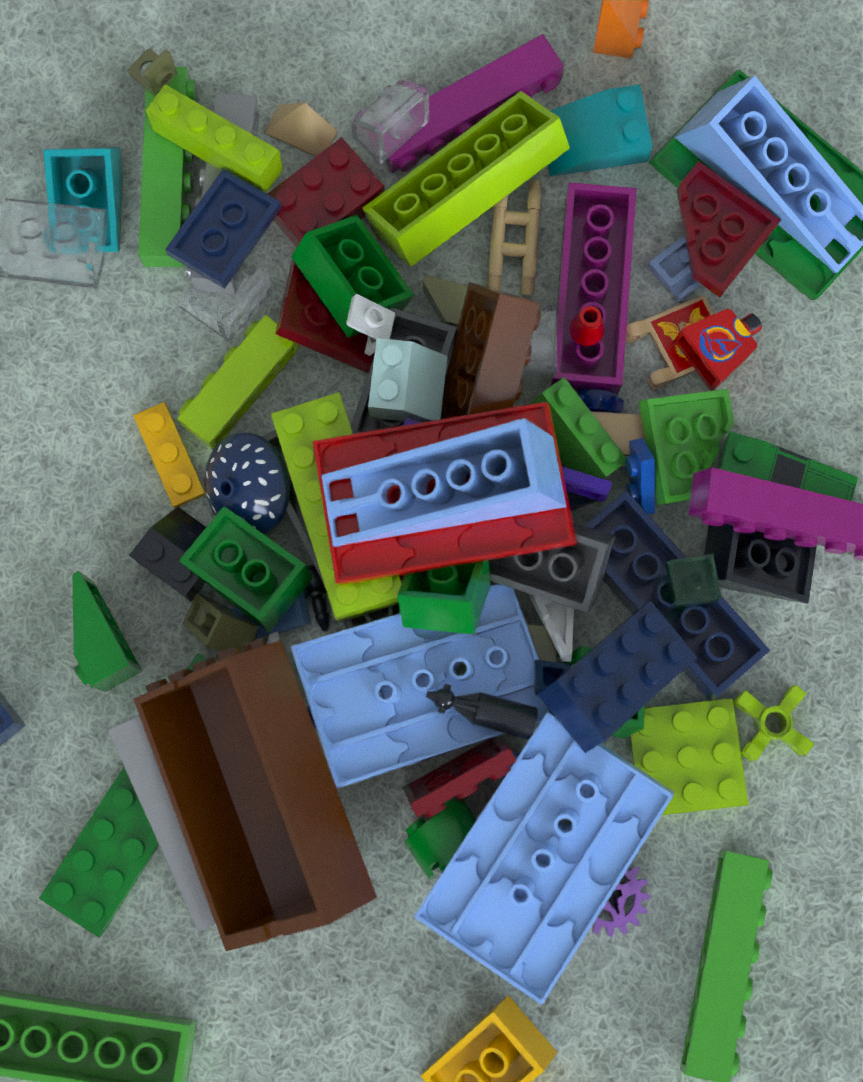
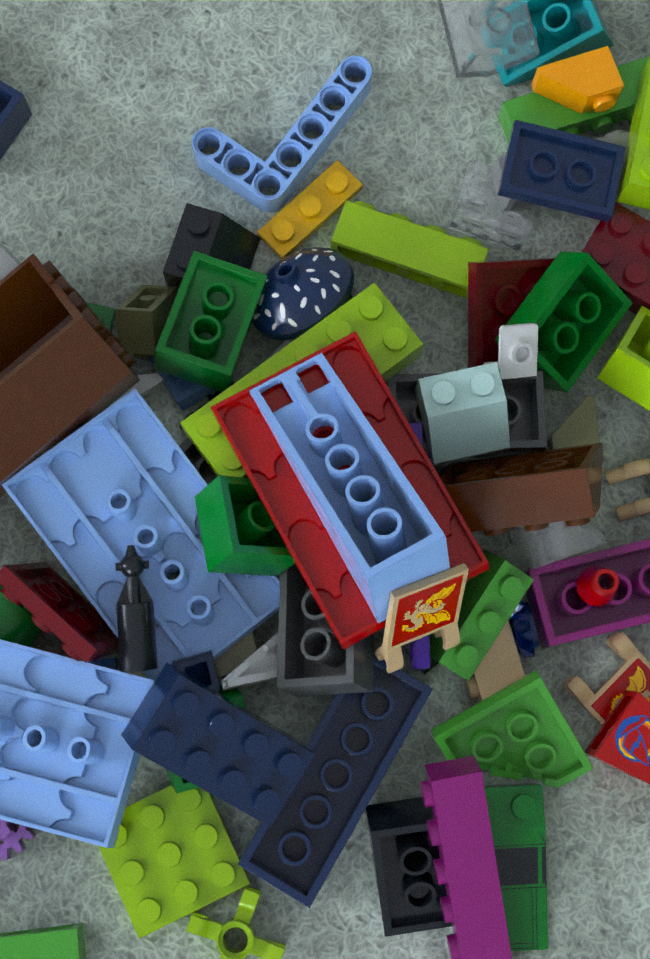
camera: 65 degrees right, 0 degrees up
green slope [72,571,142,692] -> none
blue plate [625,438,655,515] -> none
clear green piece [665,554,722,608] -> none
none -> light blue beam [192,55,372,212]
none -> flag [375,563,469,674]
none -> light orange slope [531,46,624,114]

